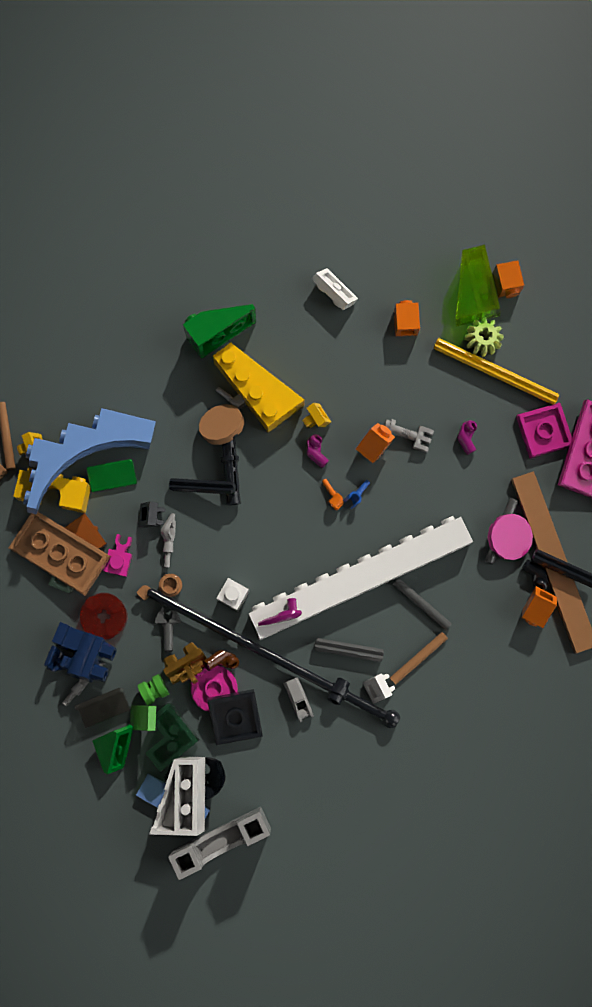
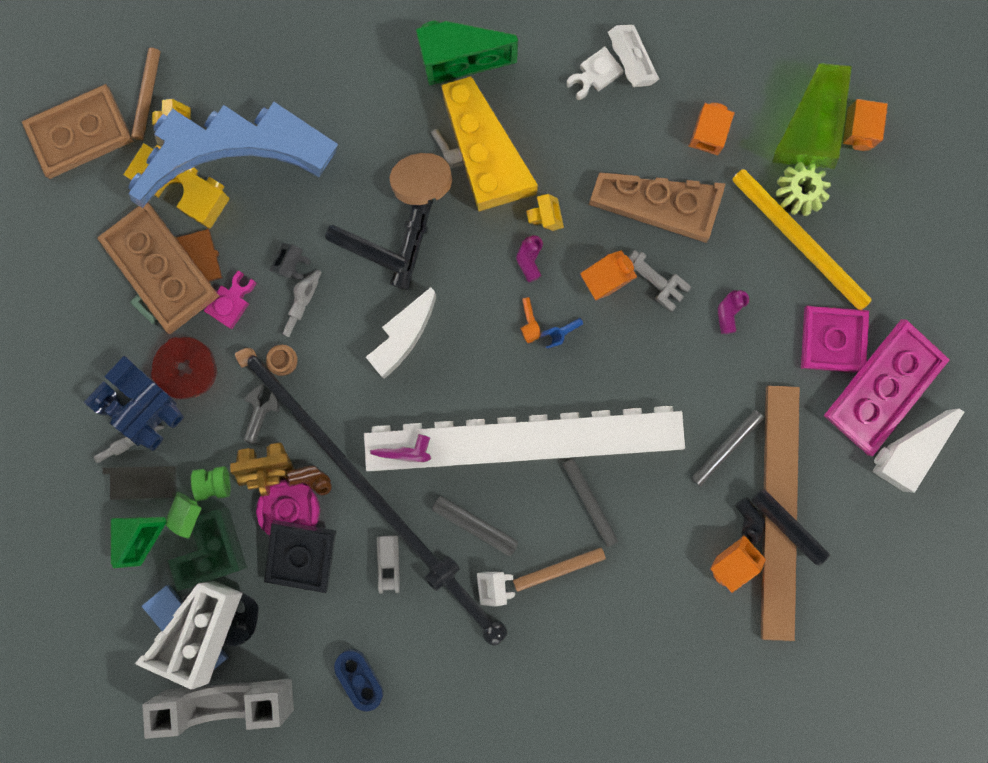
camera: 25 degrees right, 5 degrees up
green slope [86,459,137,492] -> none
white brick [217,578,250,612] -> none
dark pink tile [488,514,533,560] -> none
none -> dark blue plate [334,649,384,712]
none -> white slope [366,287,437,379]
none -> white plate [566,47,624,100]
none -> medium nougat wing [589,173,726,243]

